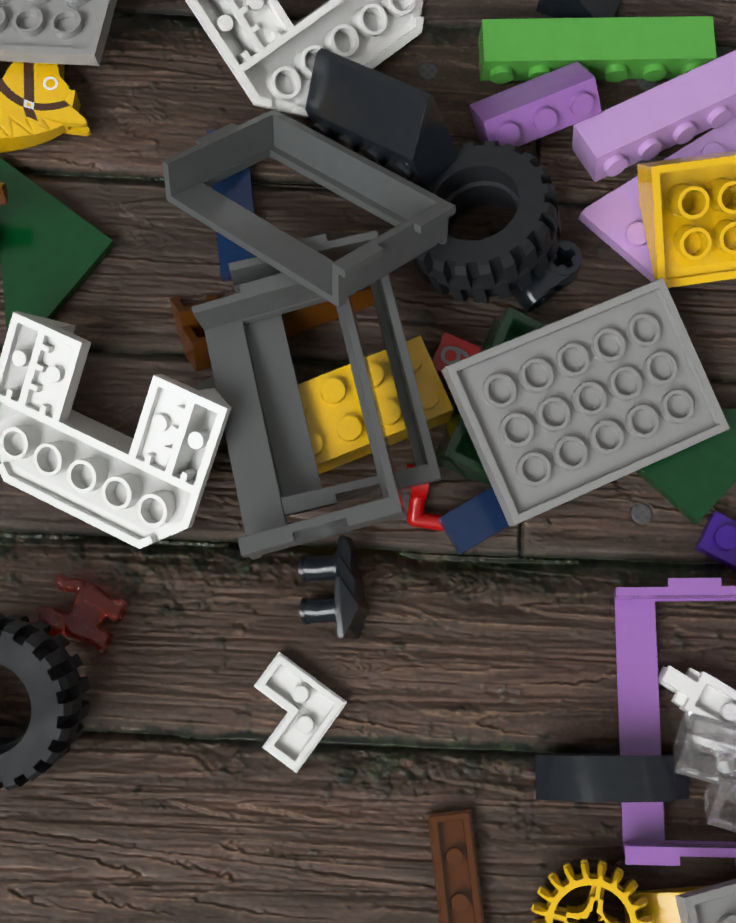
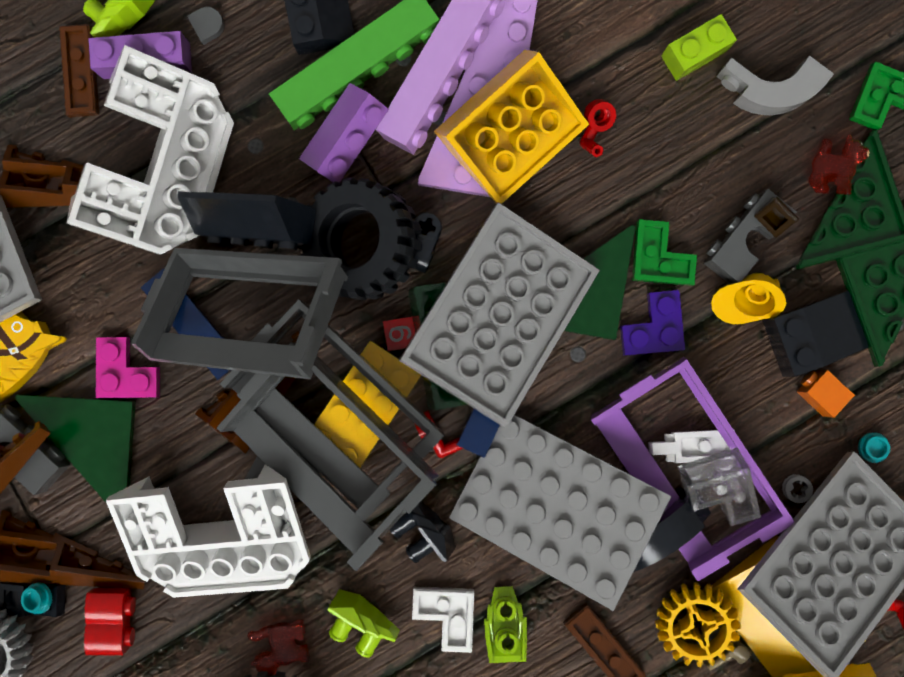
camera: 30 degrees left, 10 degrees up
none -> dark pink plate [96,337,160,398]
none -> lime connector [327,589,400,658]
none -> light grey plate [449,415,672,611]
none -> lime connector [484,586,527,663]

